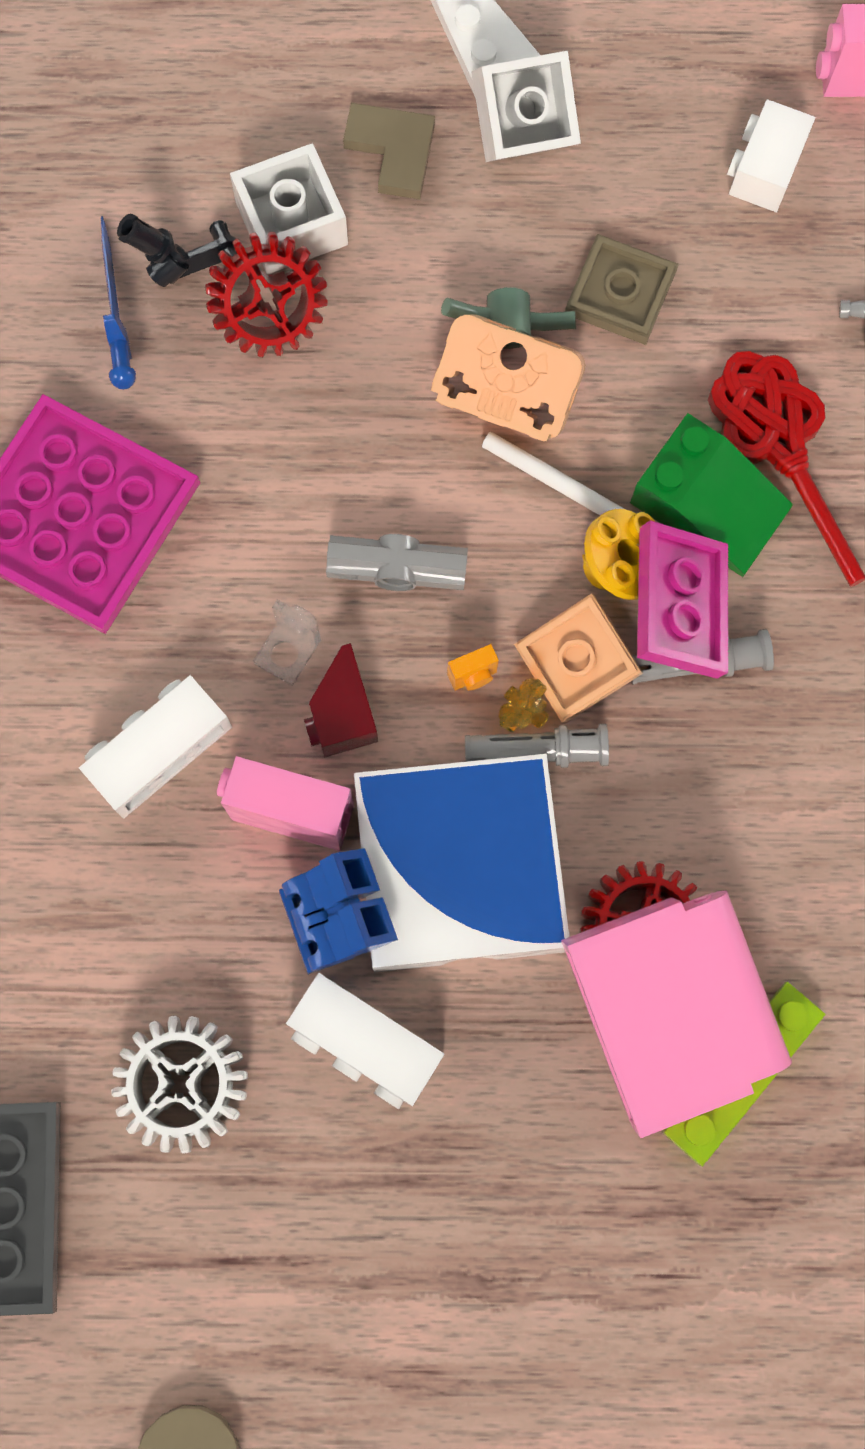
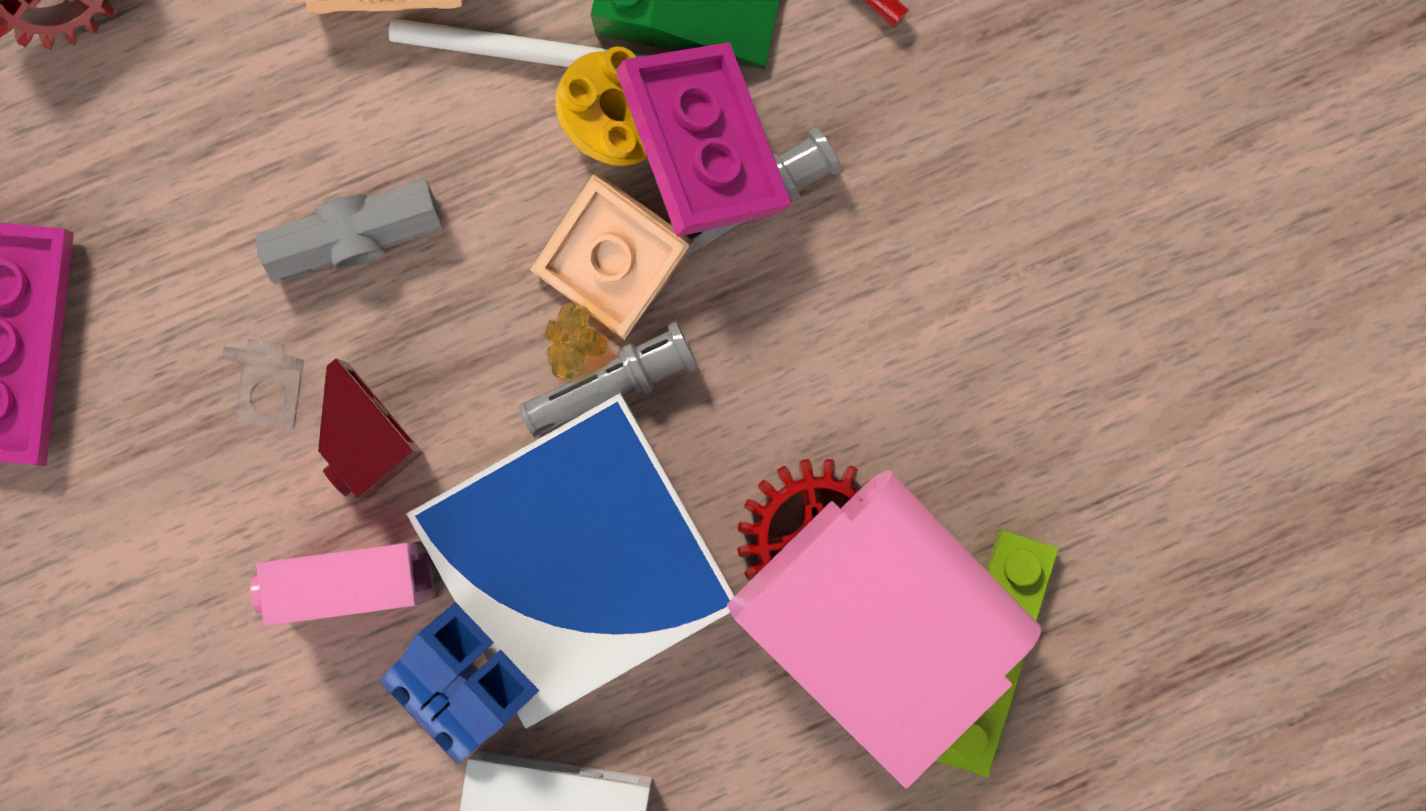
camera: 20 degrees left, 10 degrees up
white brick [79,675,232,819] -> none
light orange plate [447,644,499,691] -> none

